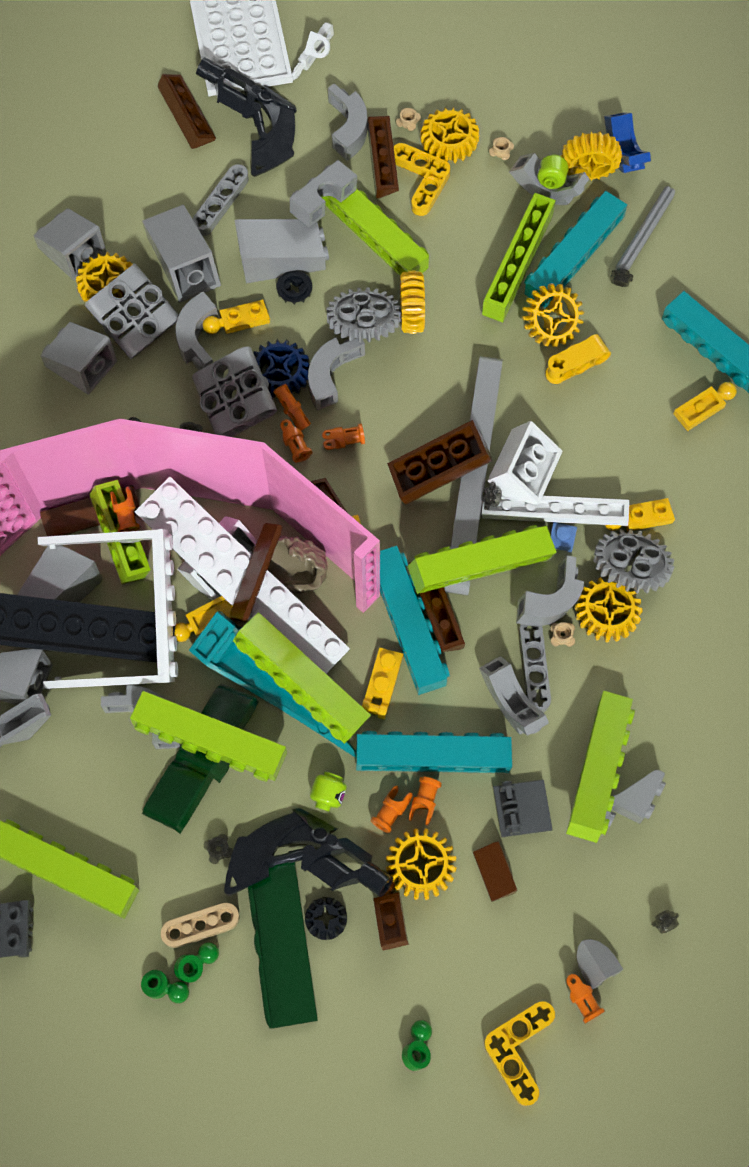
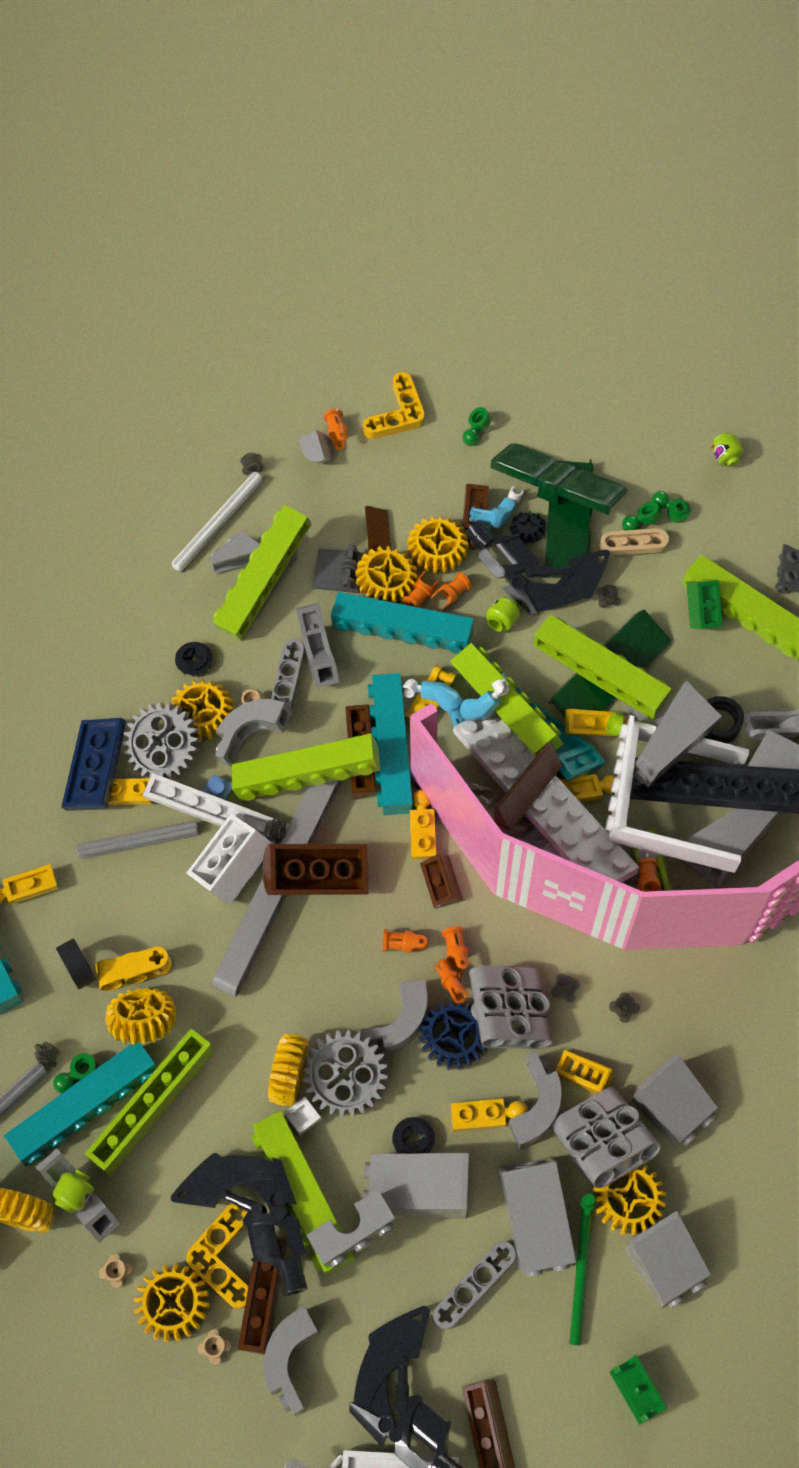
camera: 165 degrees left, 5 degrees down
none -> green plate [53,1053,98,1094]
none -> black tyre [56,938,96,990]
none -> dark blue tile [61,718,127,811]
none -> light grey axle [76,821,198,858]
none -> black piece [171,1153,308,1296]
none -> white axle [172,472,263,572]
none -> black gear [175,642,213,677]
none -> white plate [284,1097,321,1136]
none -> yellow gear [355,546,418,603]
none -> medium azure arm [403,679,466,726]
none -> medium azure arm [460,679,509,721]
none -> medium azure arm [469,486,523,529]
none -> dark green piece [490,443,628,515]
none -> yellow slope [554,1050,615,1094]
none -> yellow plate [565,709,629,737]
none -> green bar [569,1193,596,1346]
none -> lime tile [606,711,624,737]
none -> green hinge [609,1355,667,1425]
none -> light grey slope [633,681,722,787]
none -> green hinge [686,579,722,629]
none -> black tyre [704,696,744,743]
none -> lime head [711,432,744,467]

